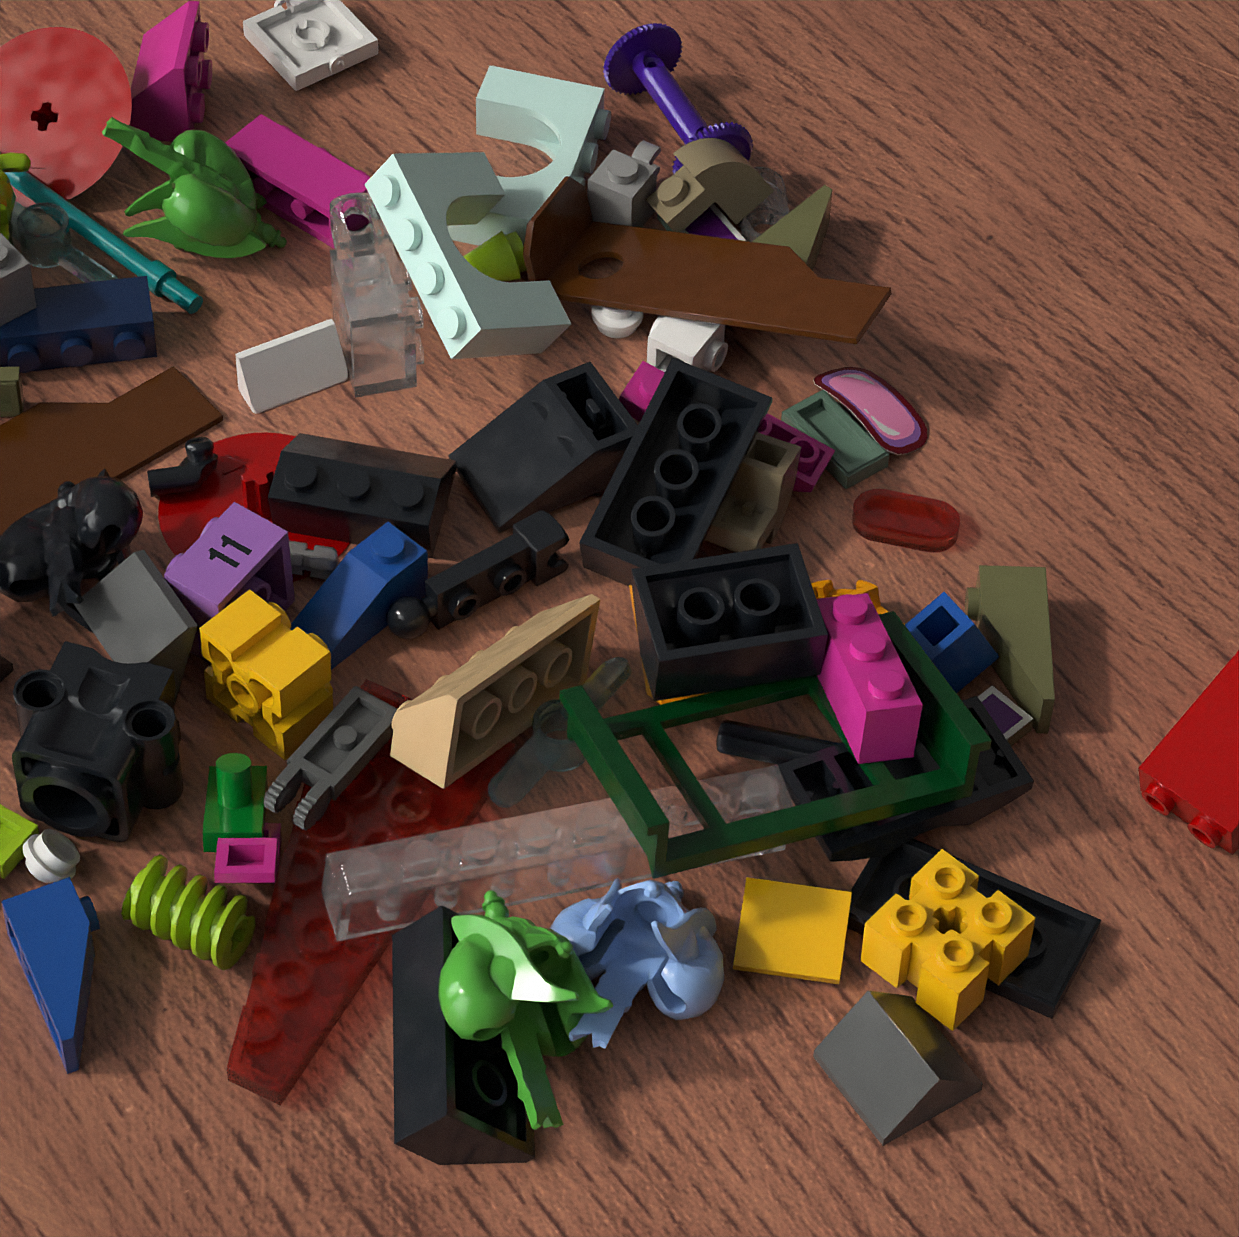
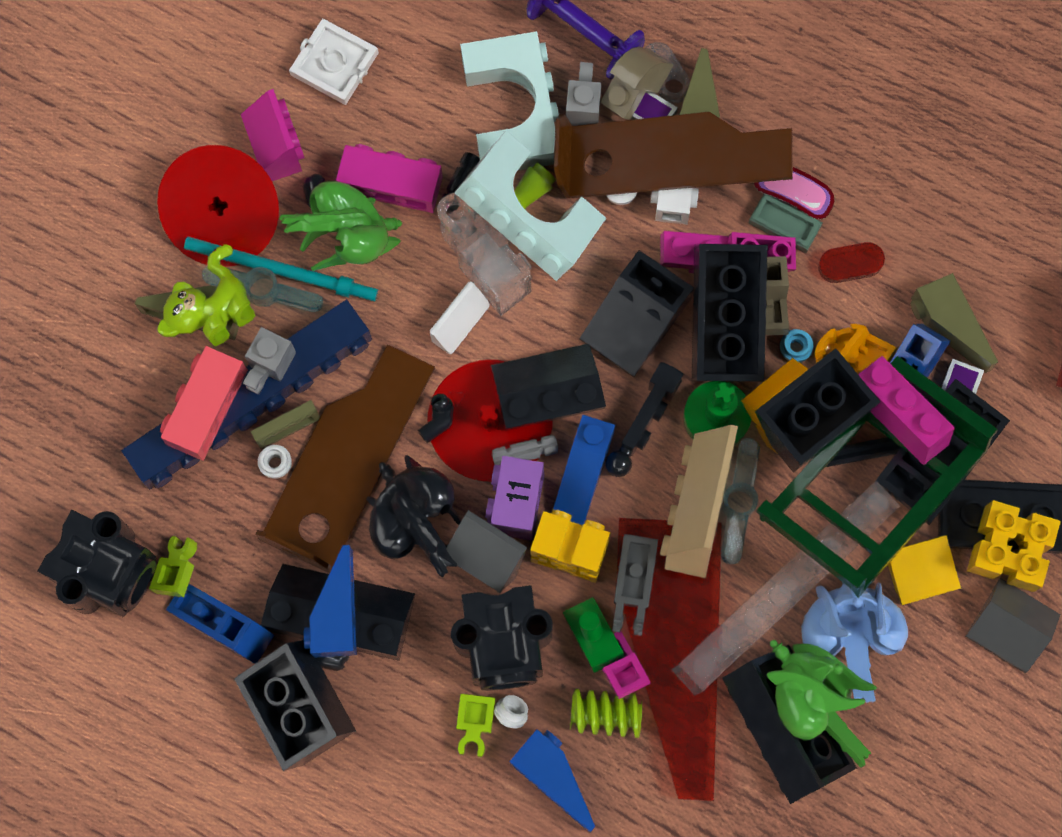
camera: 20 degrees left, 25 degrees up
none -> green piece [683,381,751,446]

